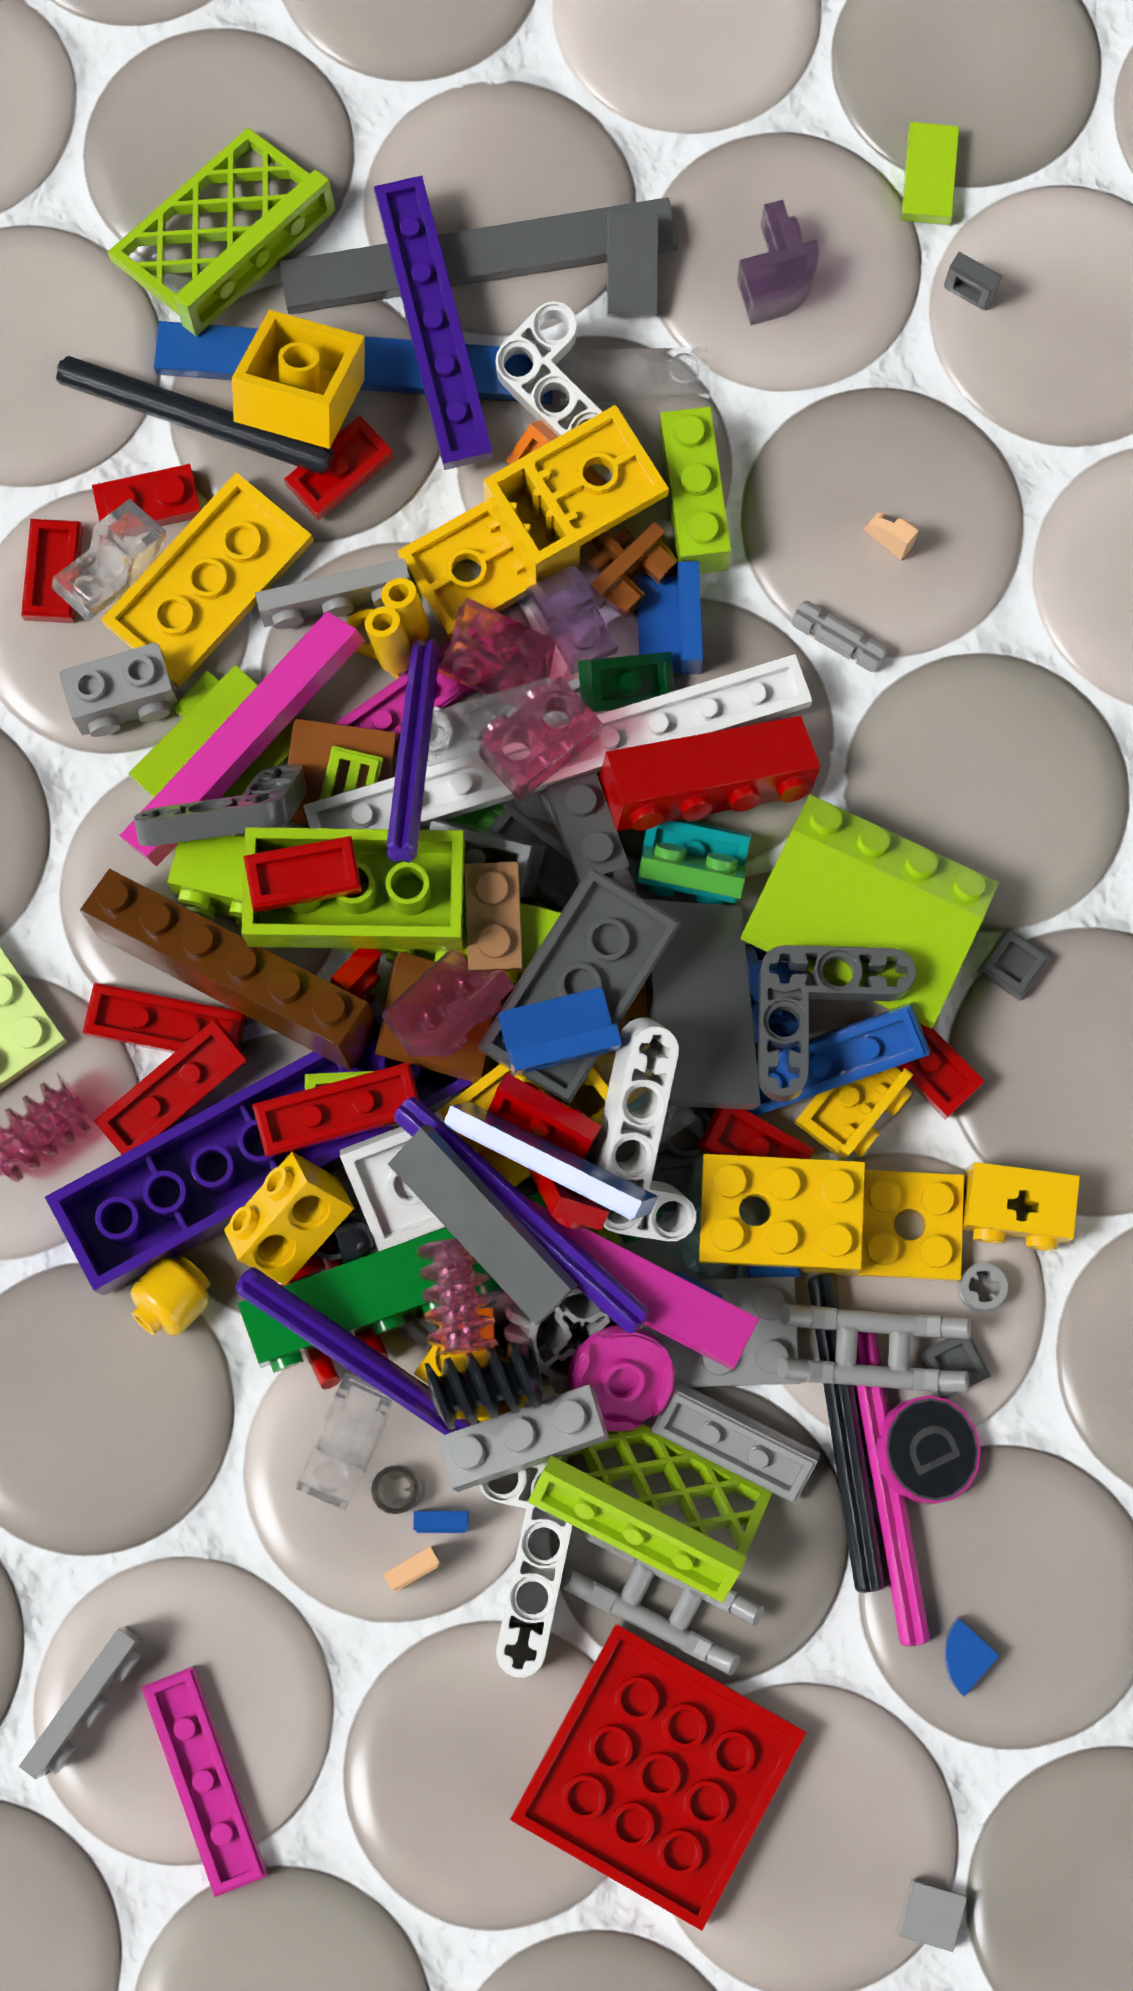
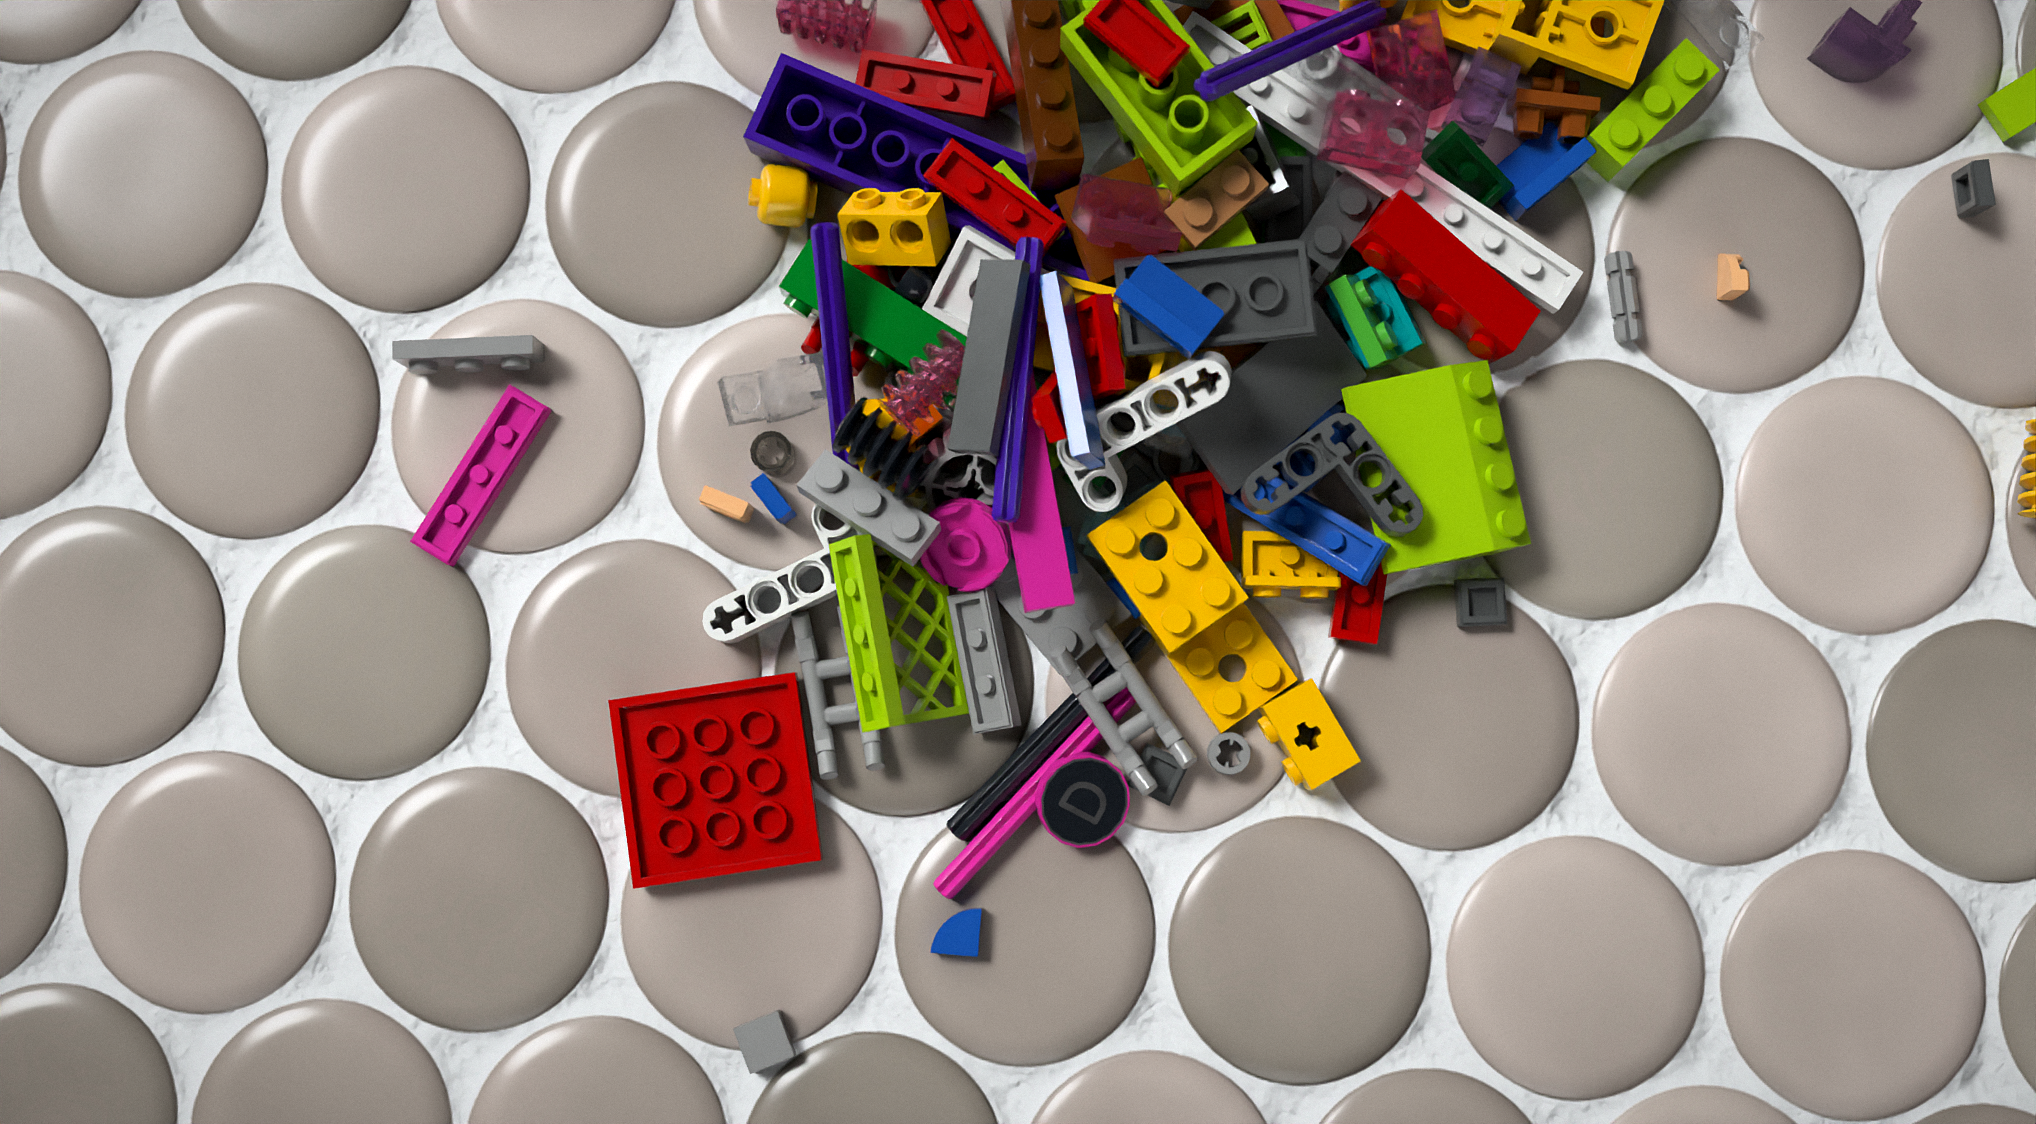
camera: 60 degrees right, 5 degrees up
red plate [330,948,382,1006] -> none

